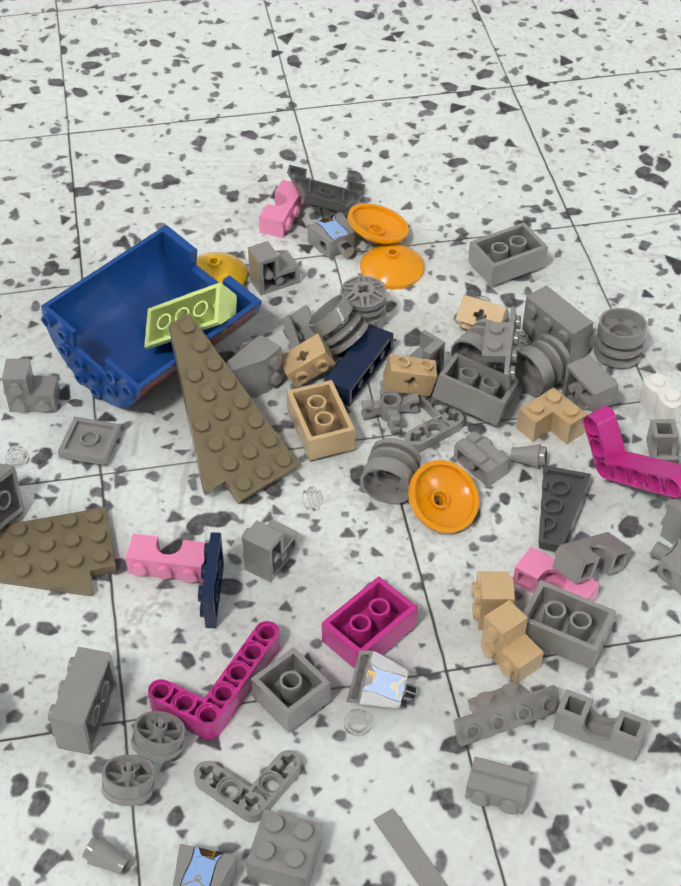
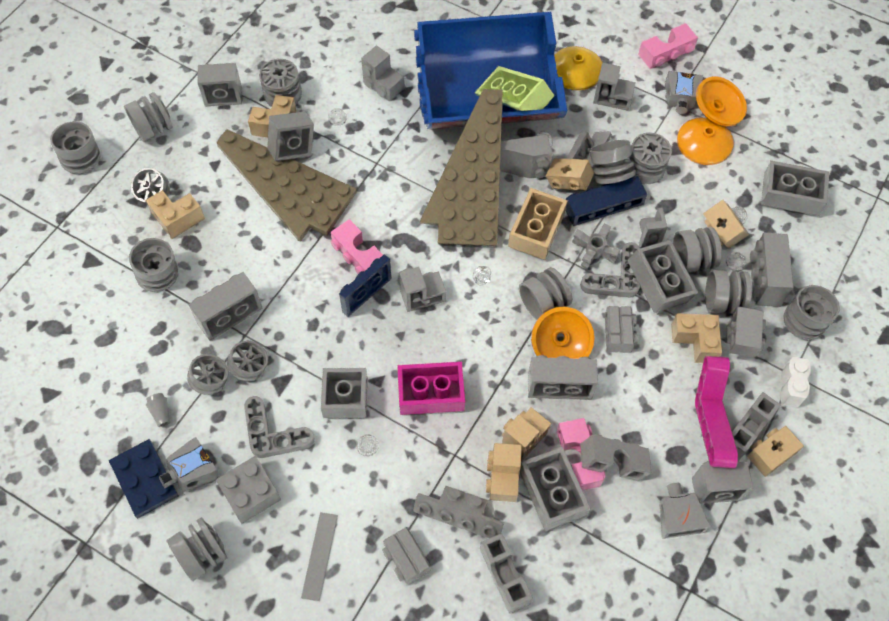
camera: 40 degrees right, 15 degrees up
light grey plate [58,416,121,466] -> none
dark pink beam [148,621,280,740] -> none
dark grey wing [287,164,366,213] -> none
torso [346,650,416,708] -> none
tan brick [383,354,437,397] -> none
light grey bracket [482,307,521,389] -> none
light grey cone [511,444,547,468] -> none
dark grey wing [538,465,591,551] -> none
none -> light grey brick [528,355,598,400]

